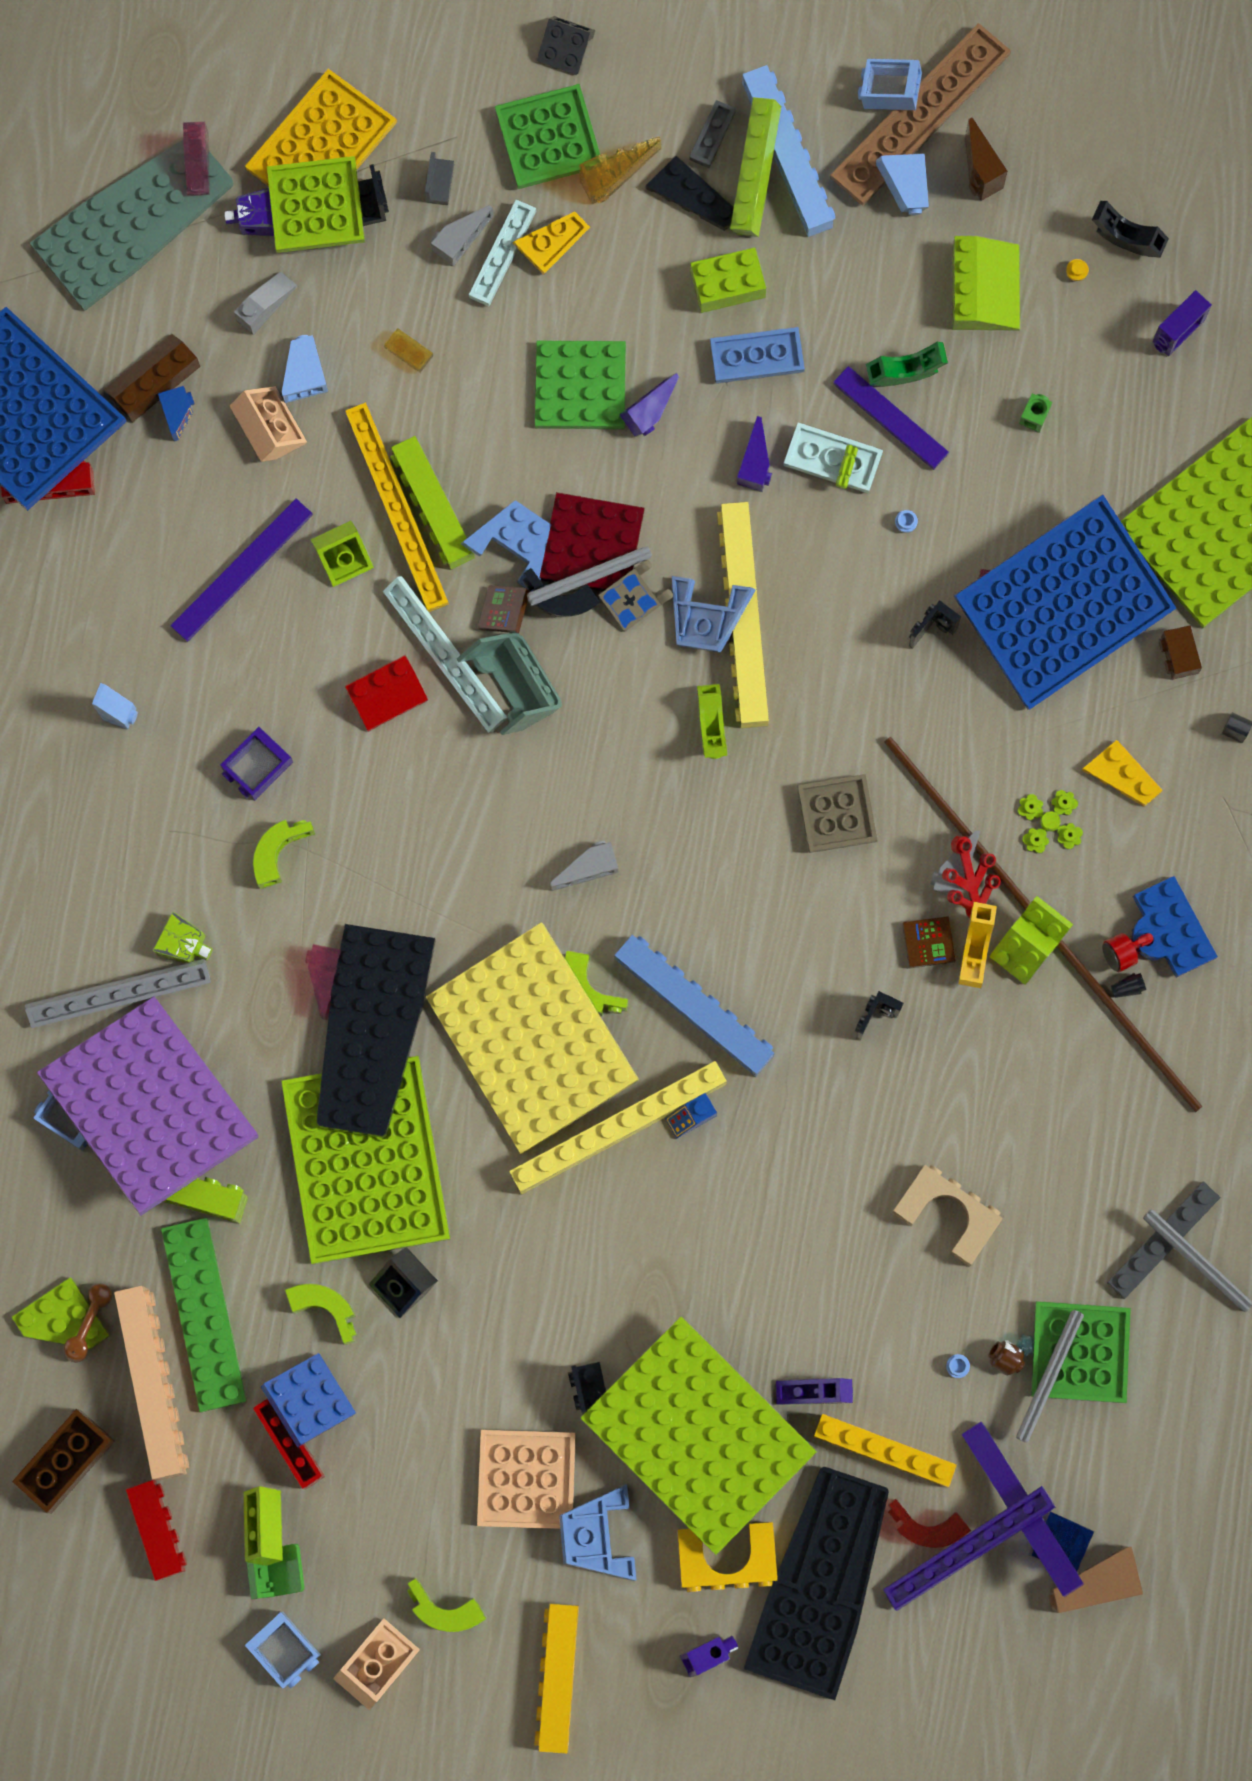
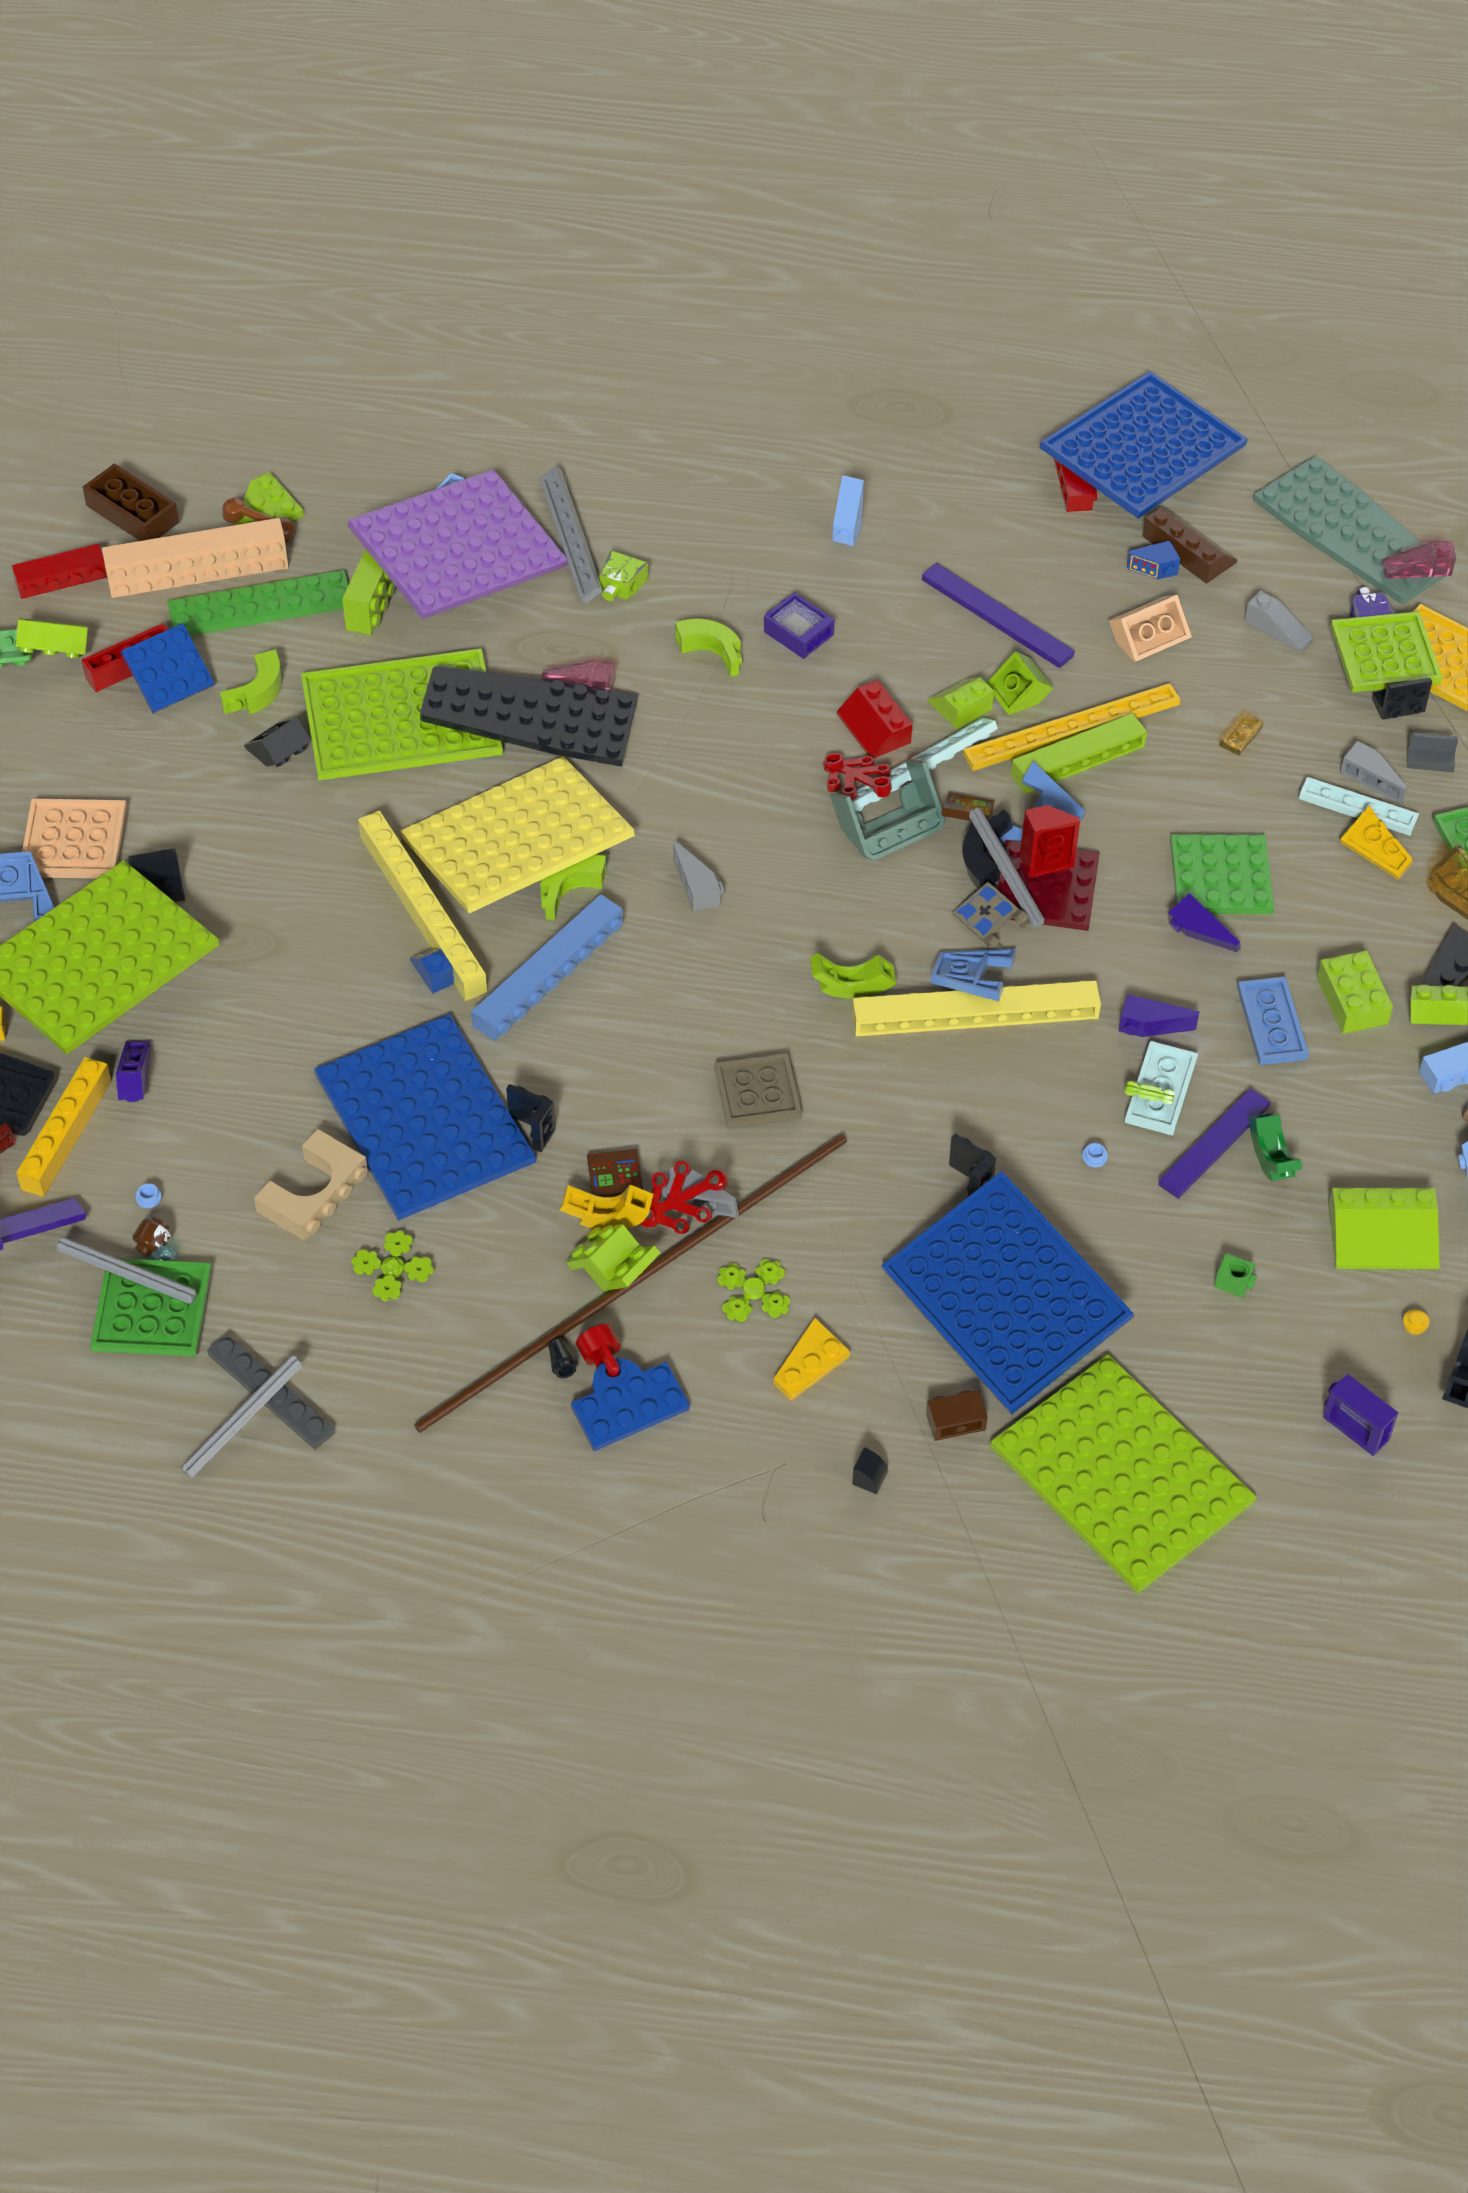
camera: 85 degrees right, 25 degrees down
light blue slope [282,335,328,403] -> none
none -> blue plate [314,1014,536,1221]
none -> lime plant [351,1231,434,1302]
none -> red plant [823,753,892,800]
none -> lime slope [928,677,994,729]
none -> red slope [1020,805,1080,878]

